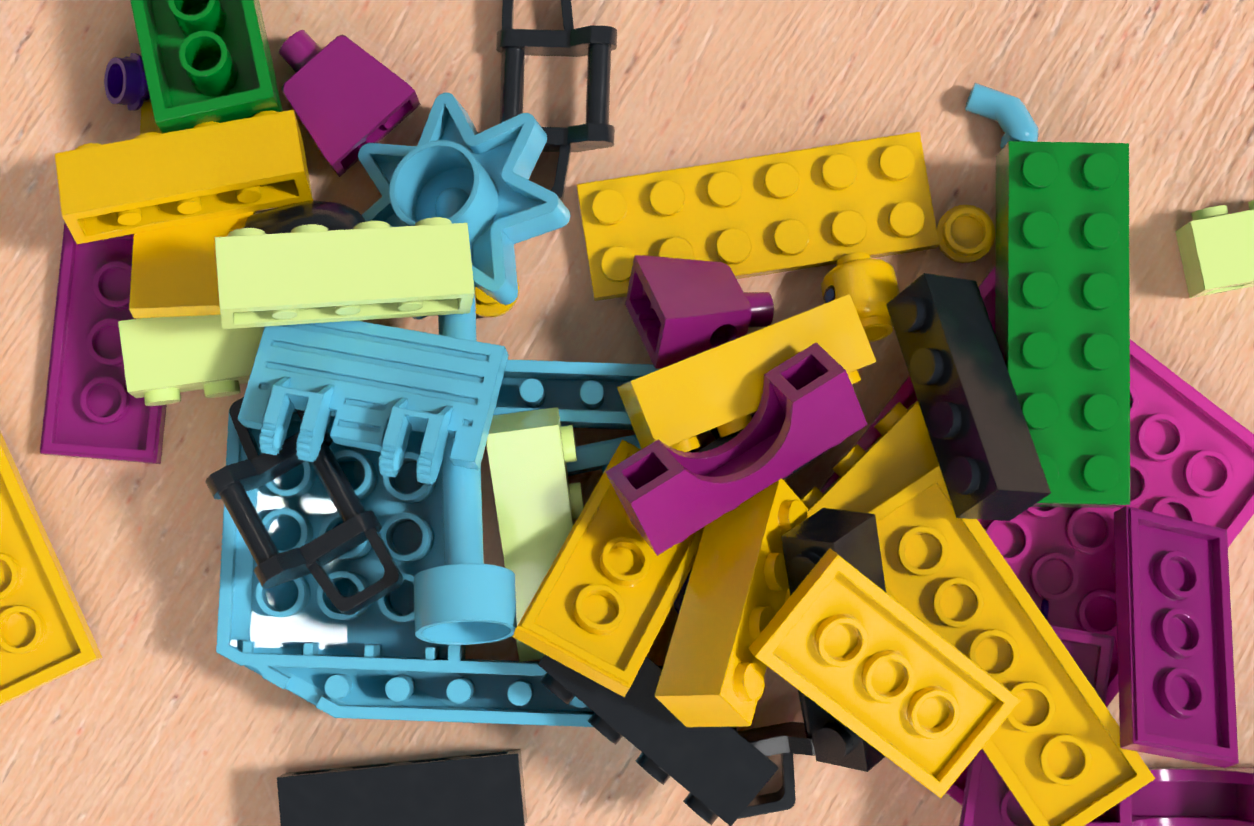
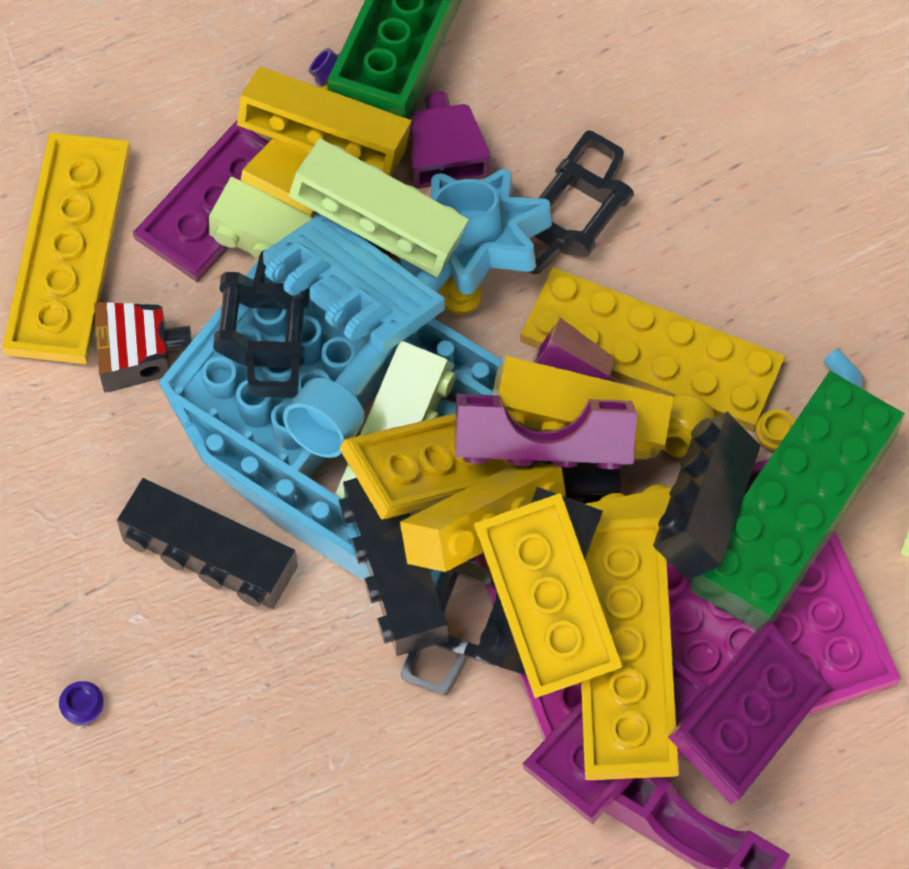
camera: 35 degrees right, 20 degrees down
none -> torso [94,302,192,393]

